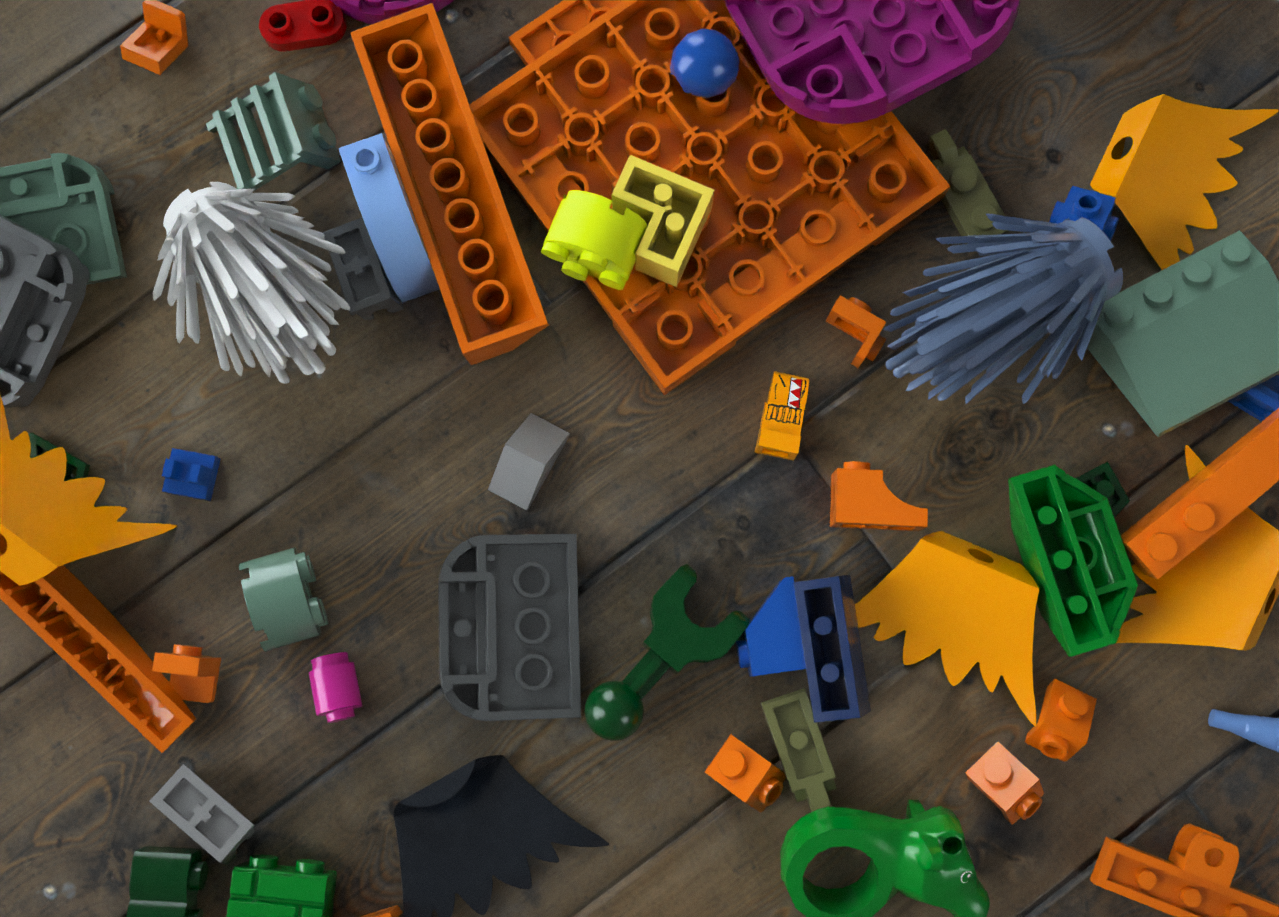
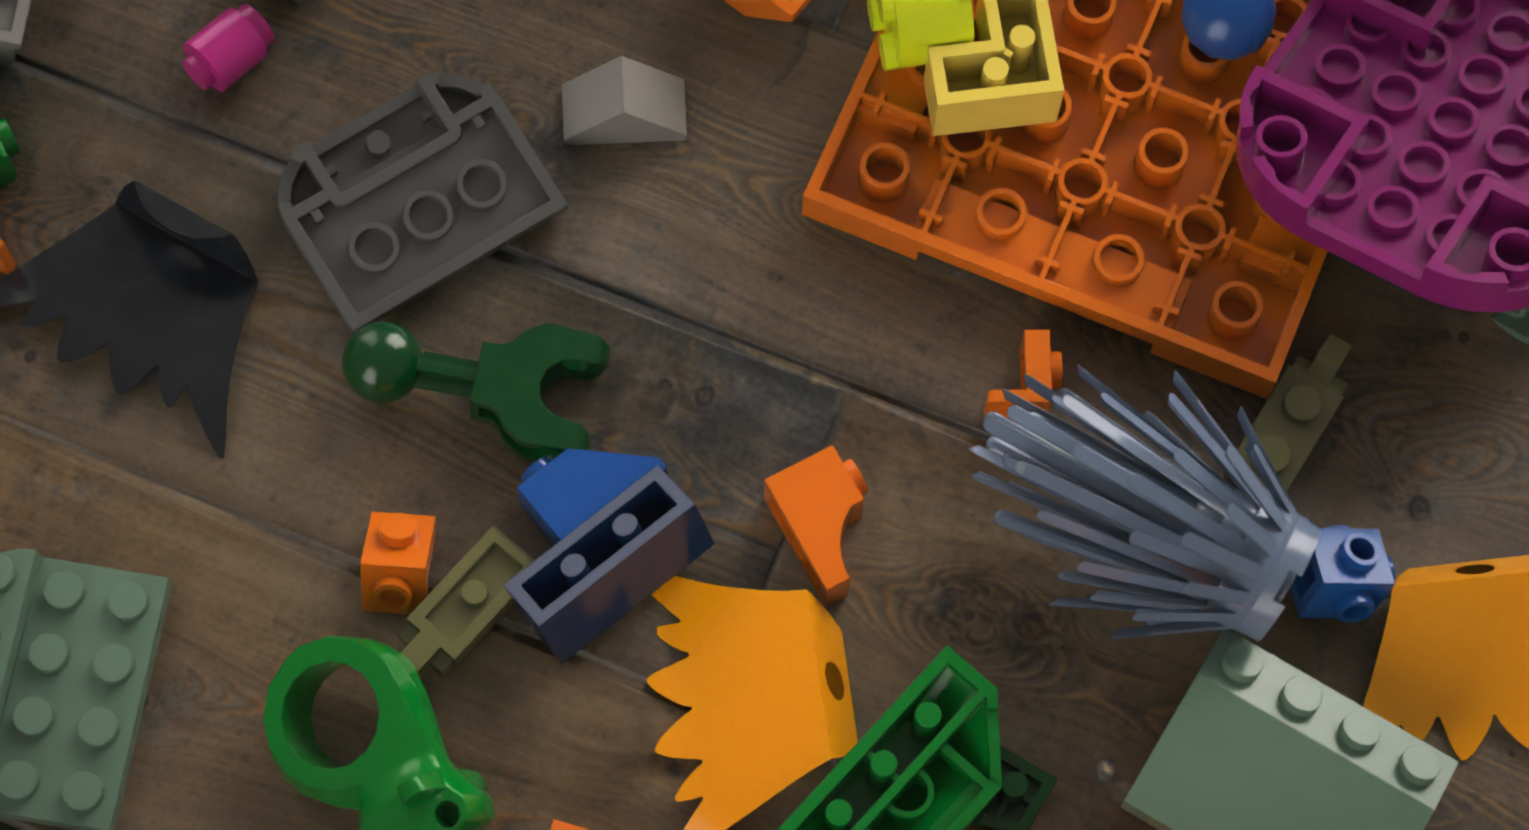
camera: 55 degrees right, 10 degrees down
light orange leg [755,371,809,461] -> none

